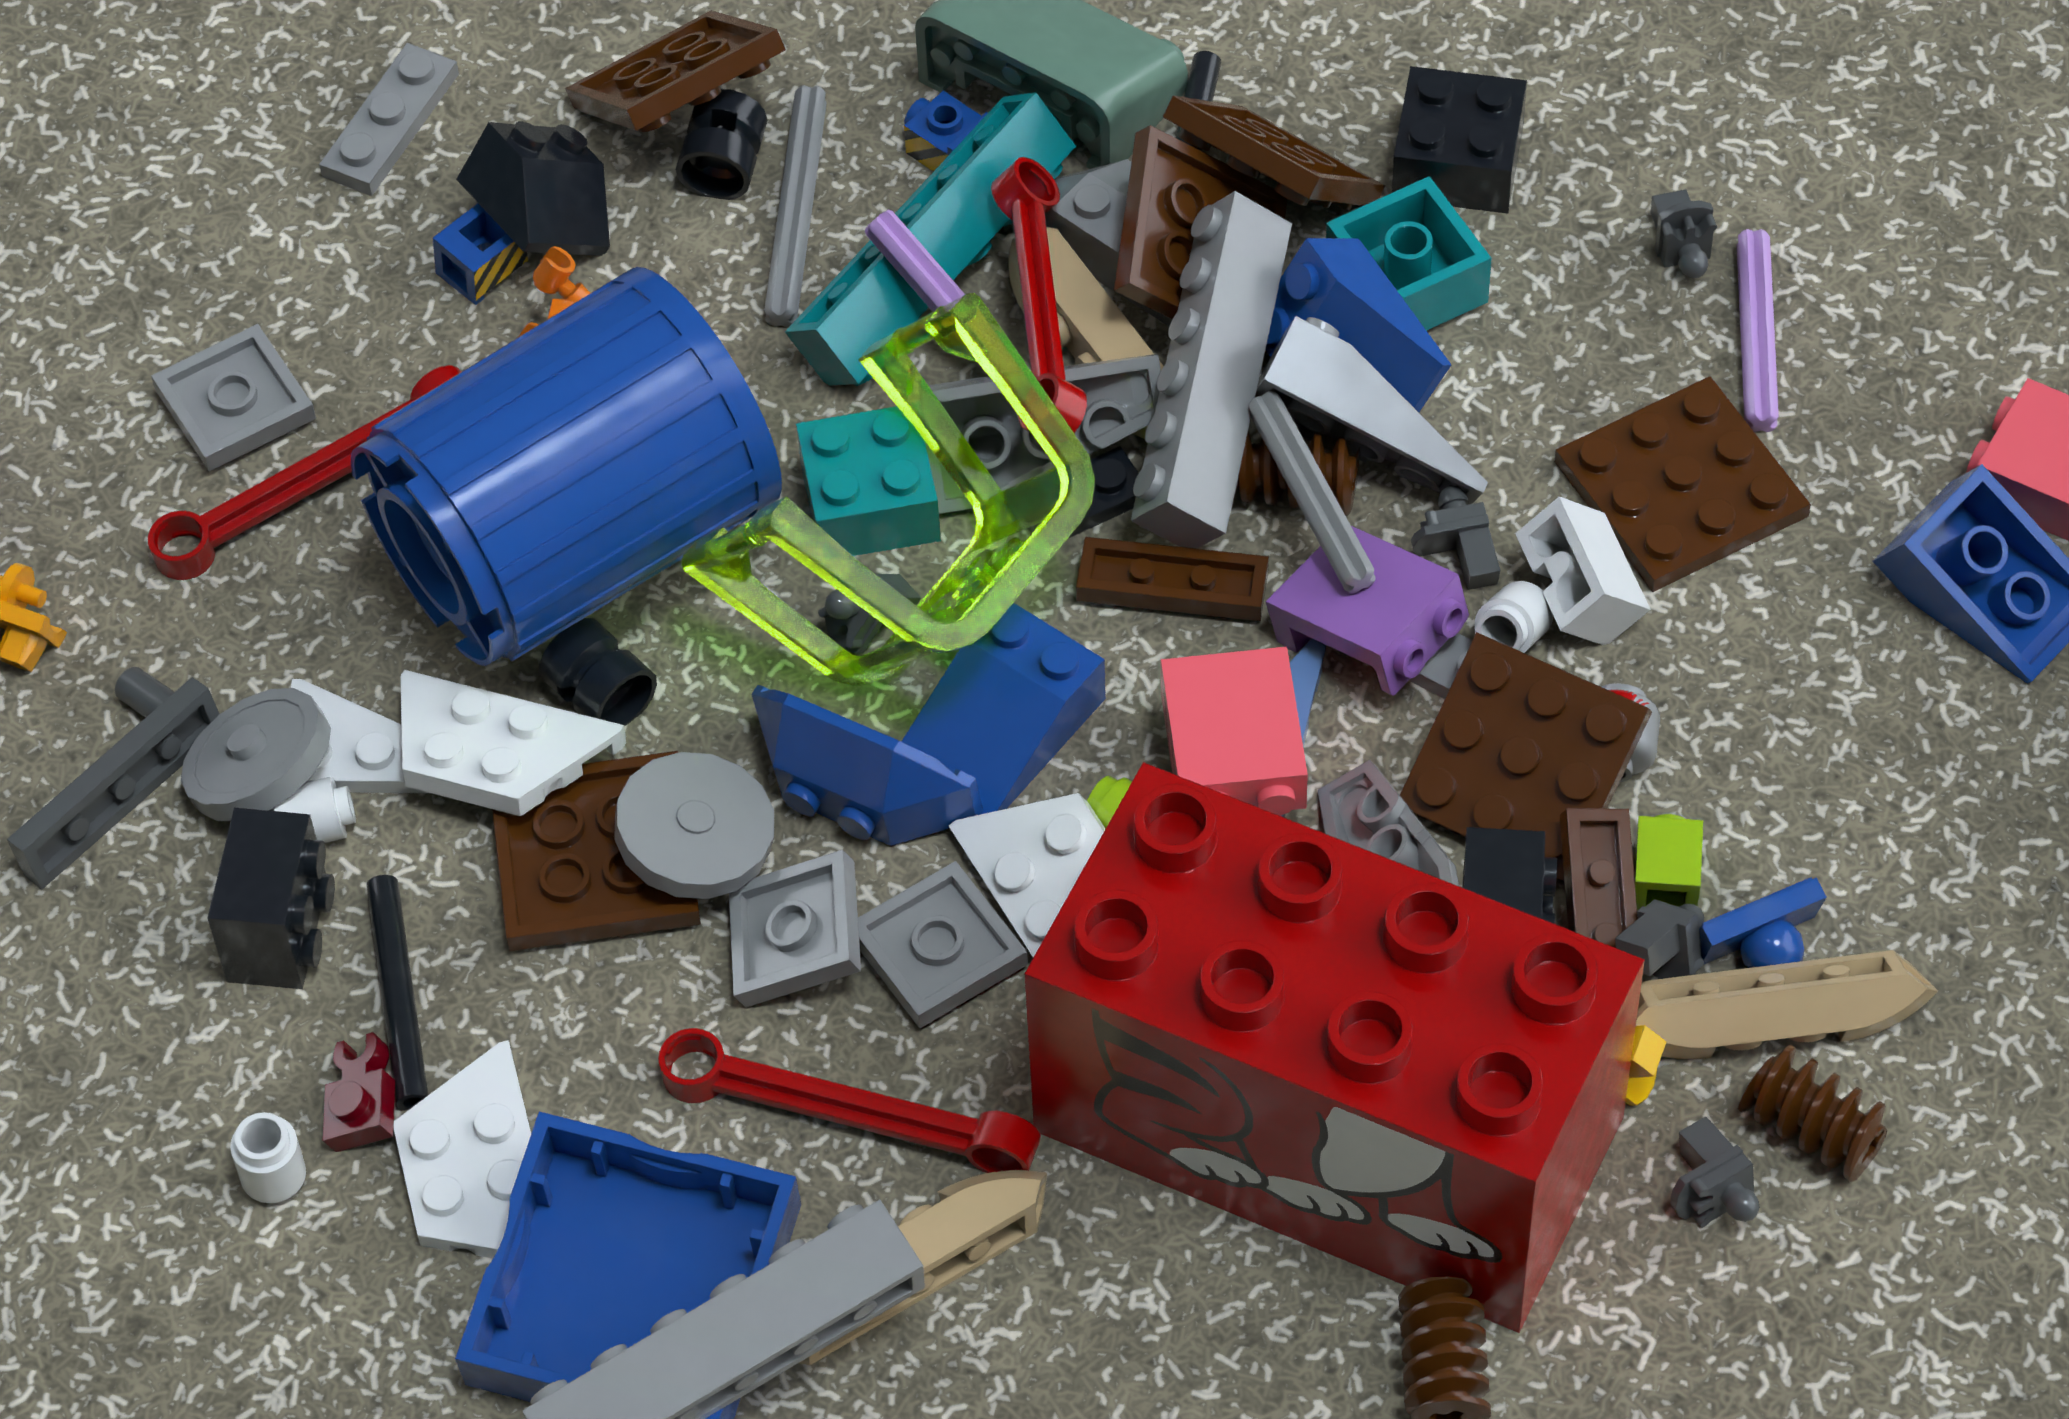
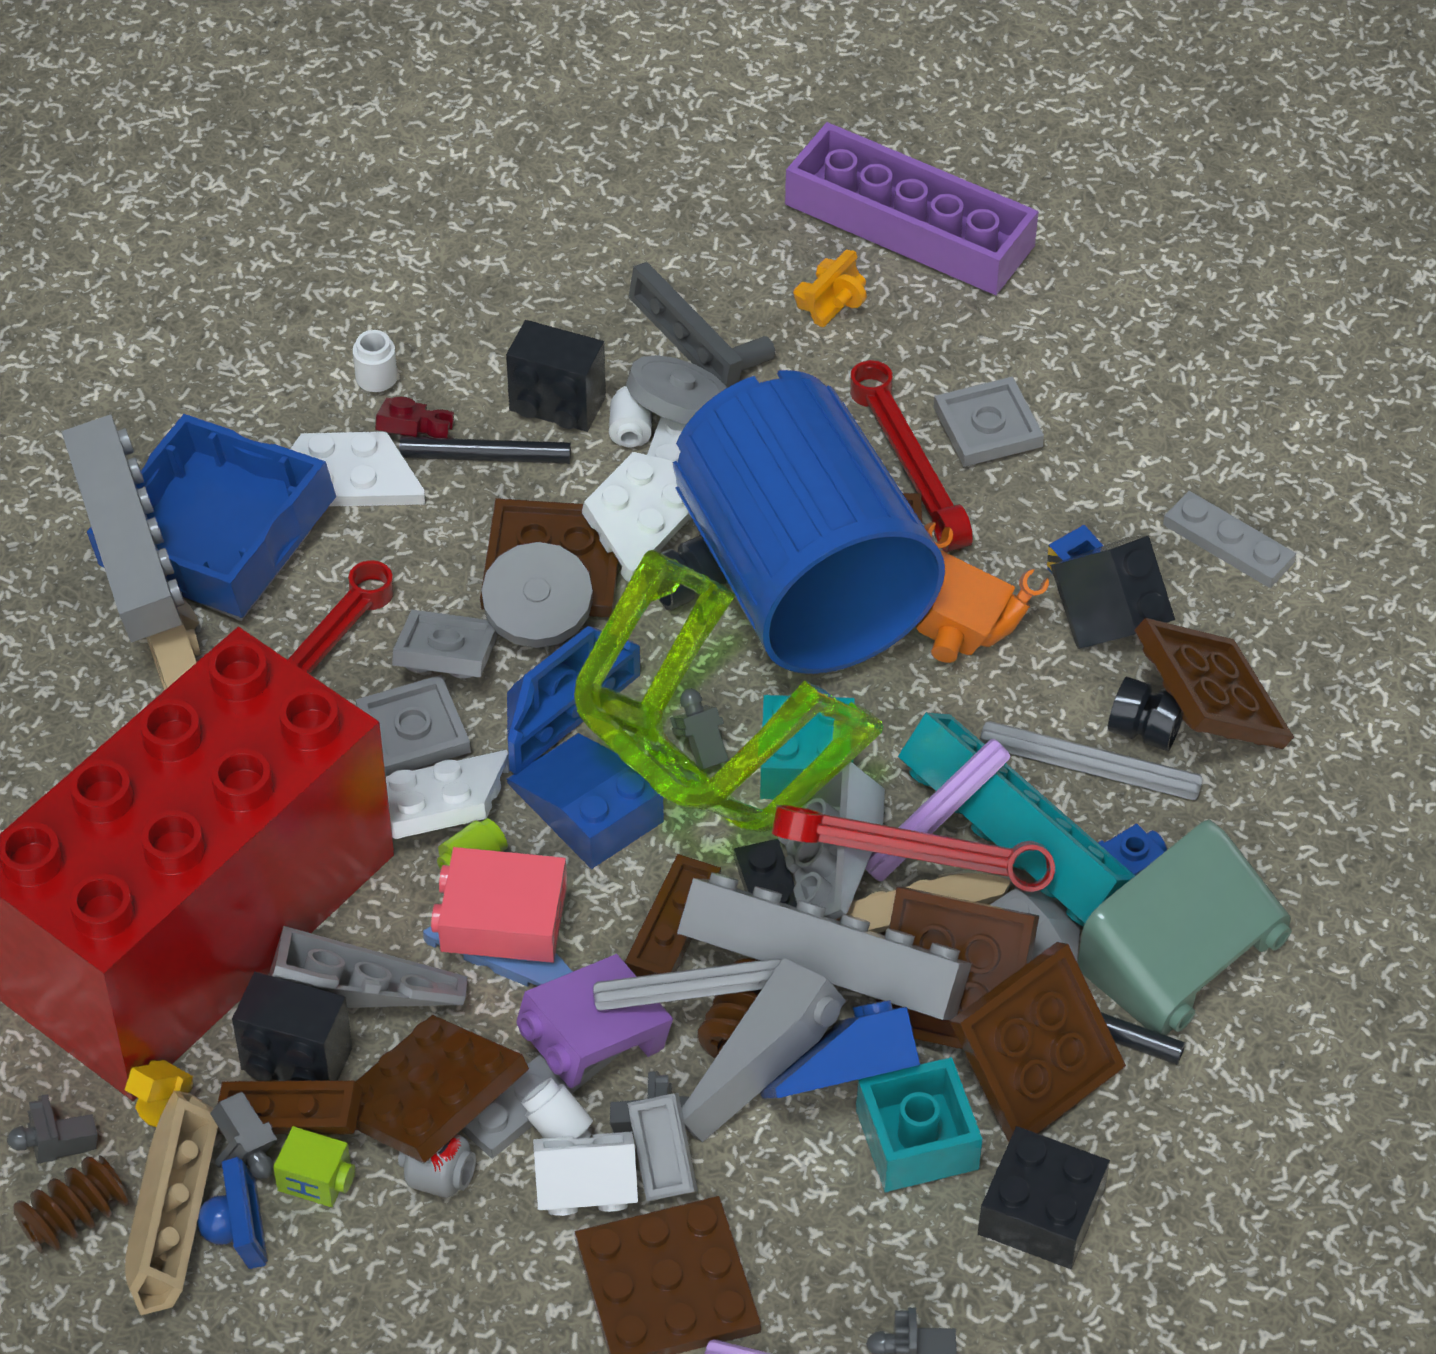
camera: 100 degrees right, 5 degrees down
none -> light grey tile [627,1093,698,1201]

